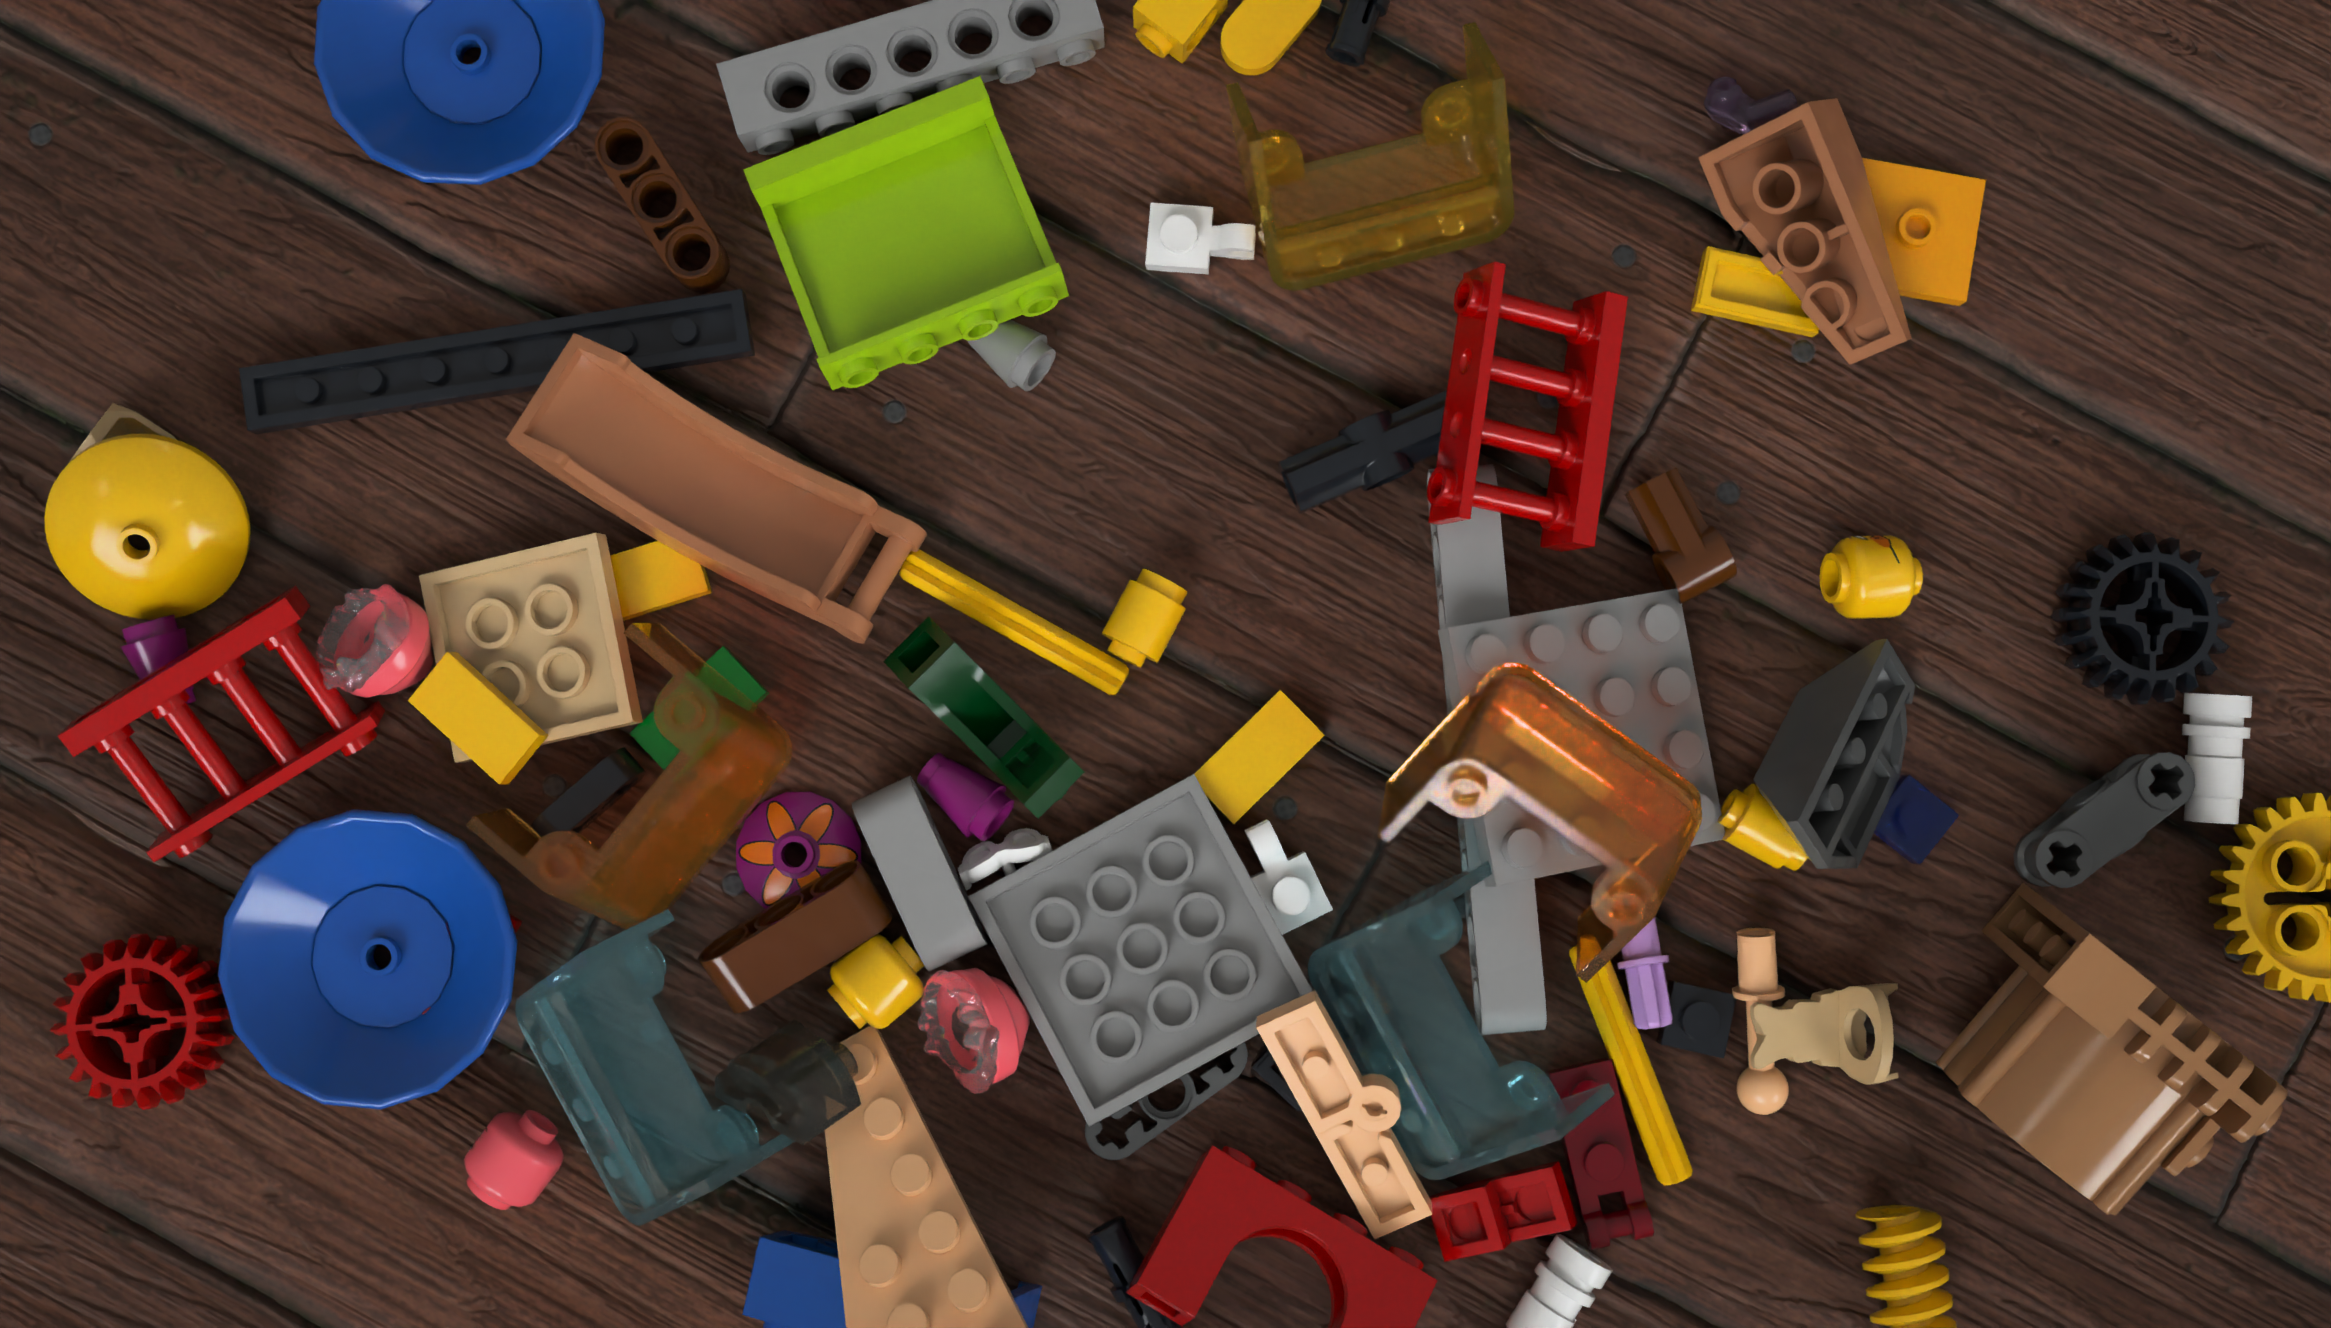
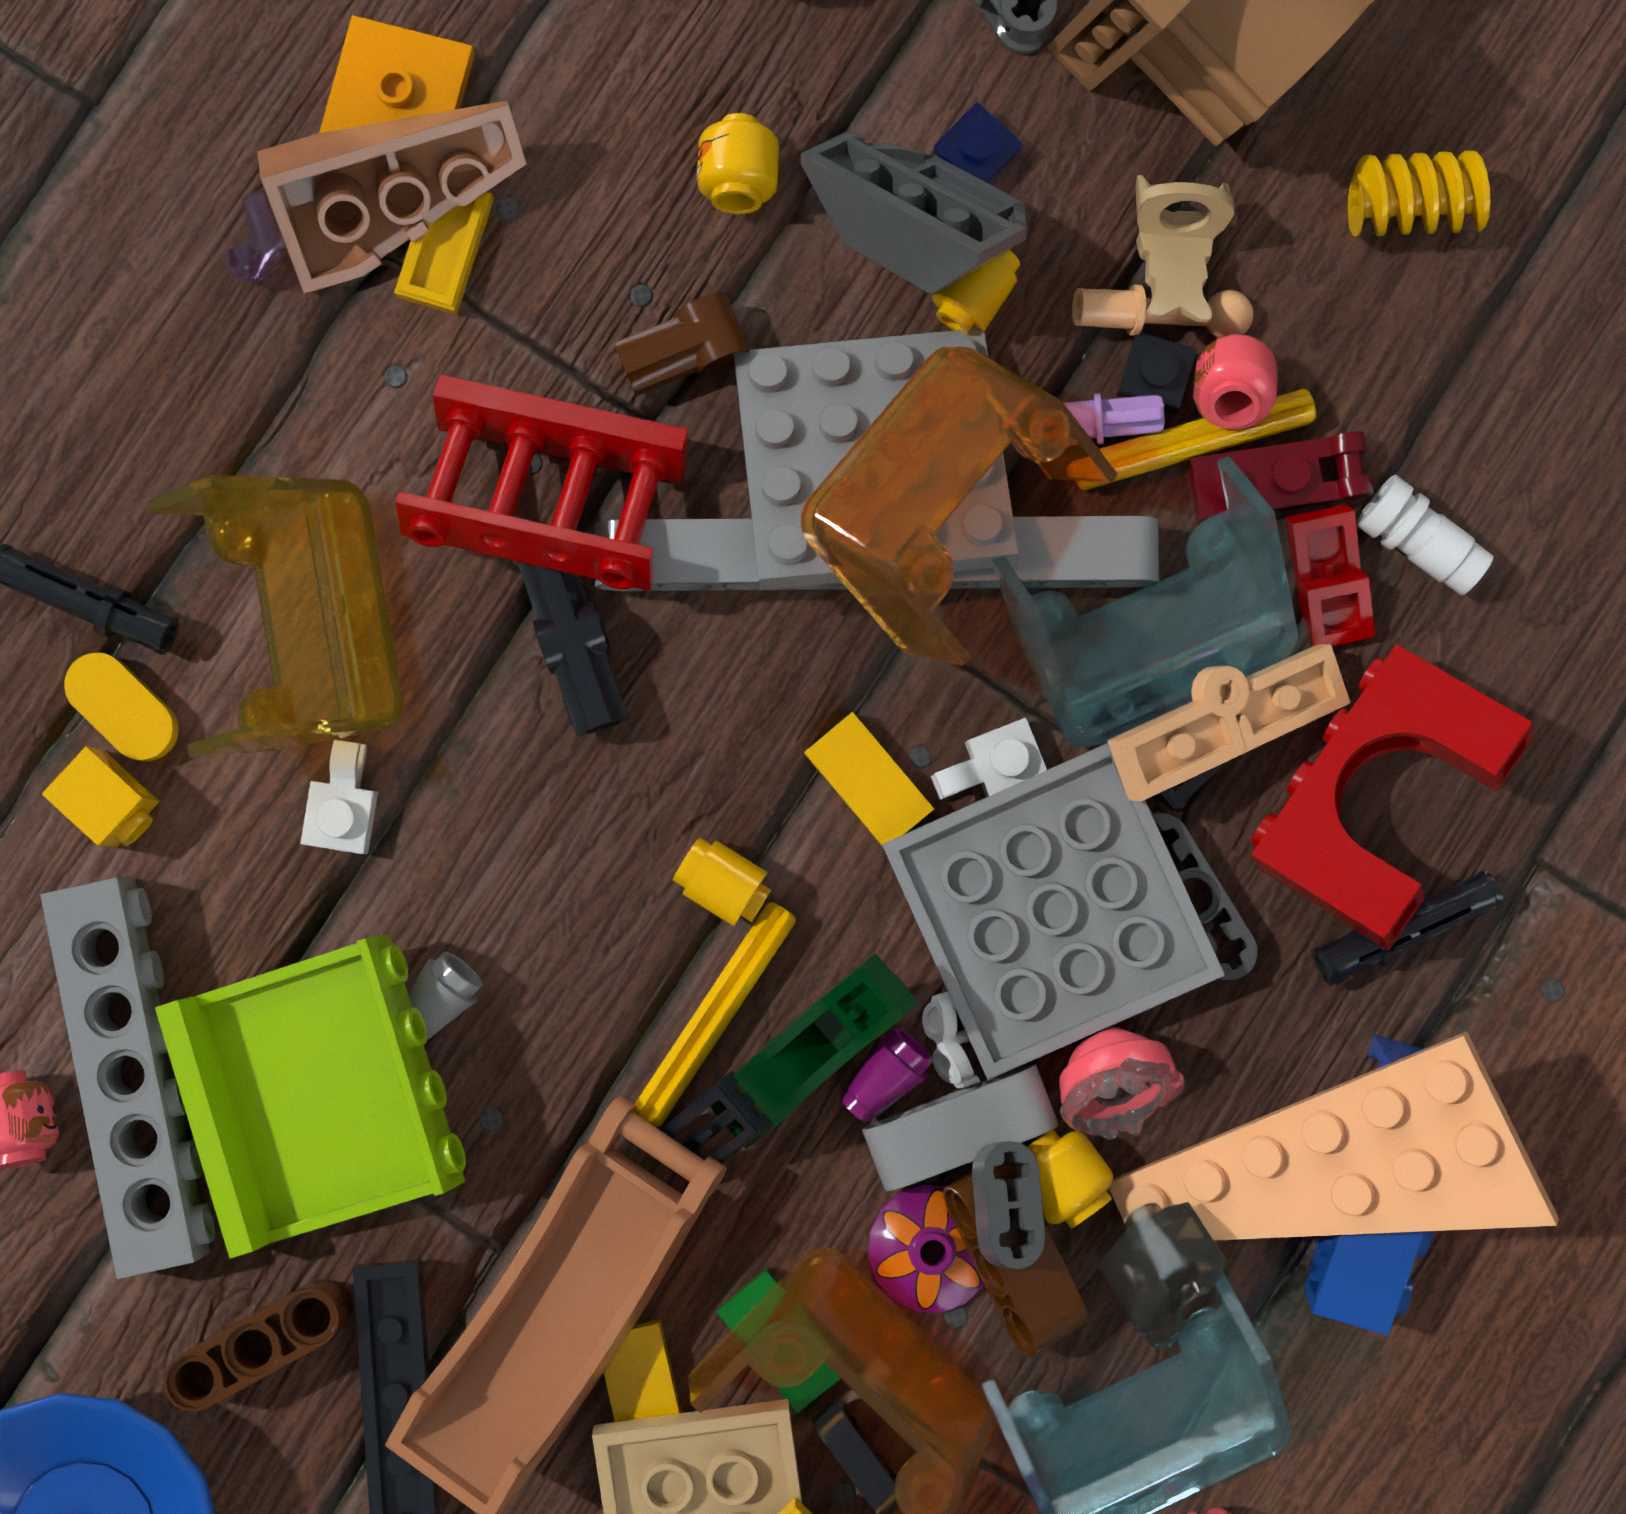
camera: 85 degrees left, 0 degrees up
none -> black tile [660,1070,772,1163]
none -> dark grey beam [972,1141,1045,1269]
none -> coral head [1193,334,1278,430]

